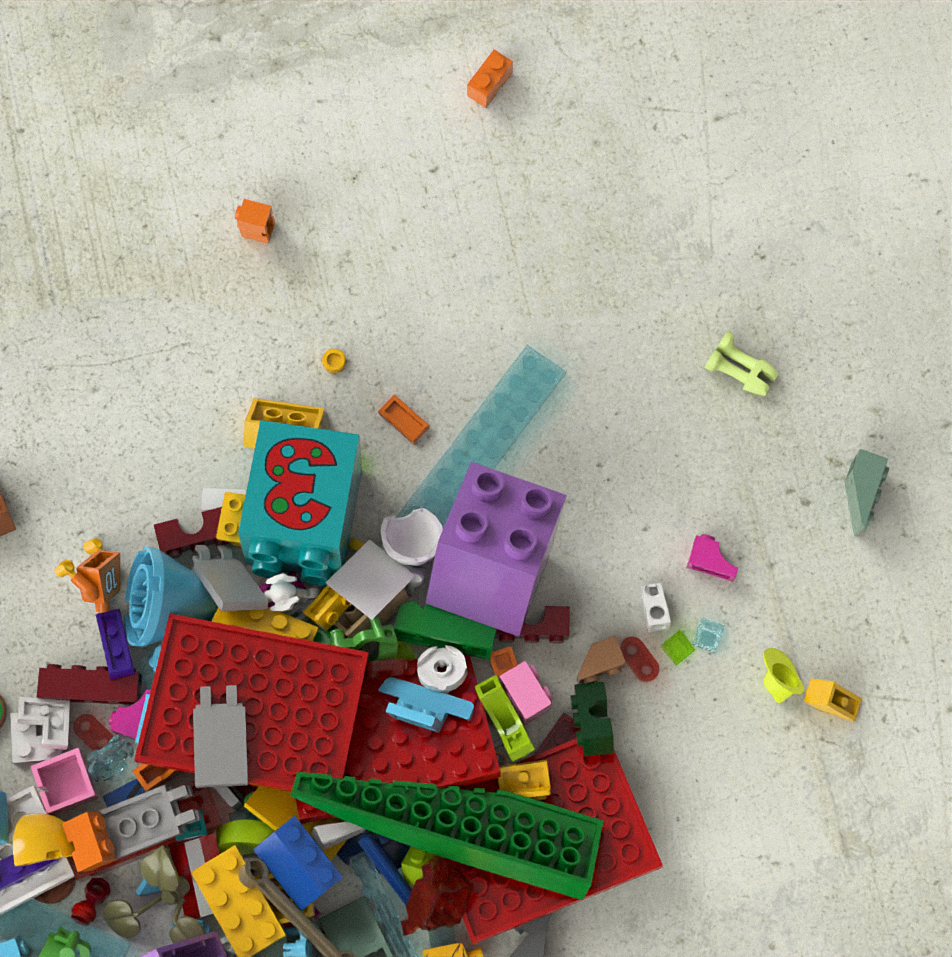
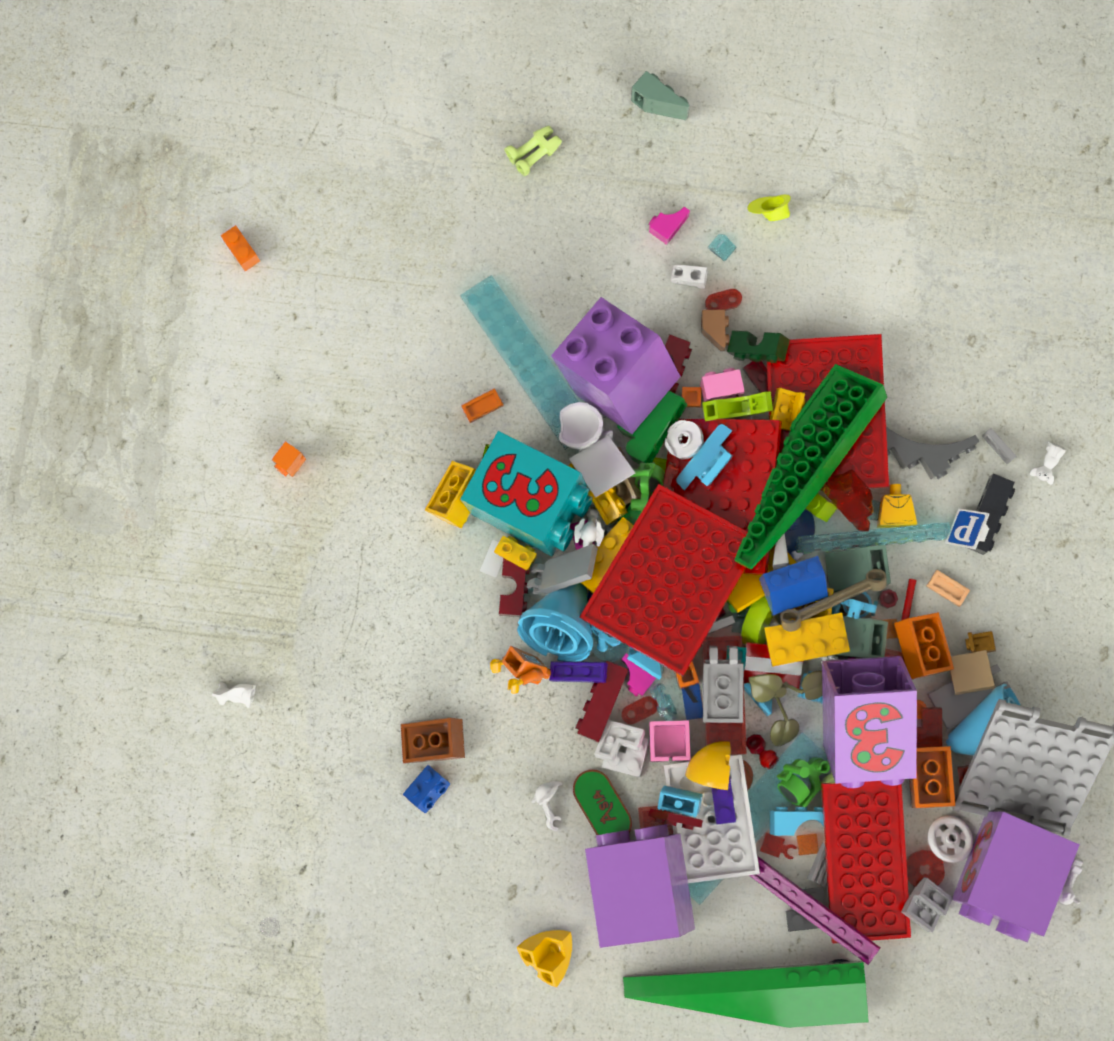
camera: 65 degrees left, 5 degrees up
orange brick [62,811,116,872] -> none
light grey tile [193,685,248,788] -> none
yellow tile [322,349,346,374] -> none
blue axle [358,833,422,912] -> none
clear neon green slope [660,629,695,666] -> none
yellow slope [803,678,862,722] -> none

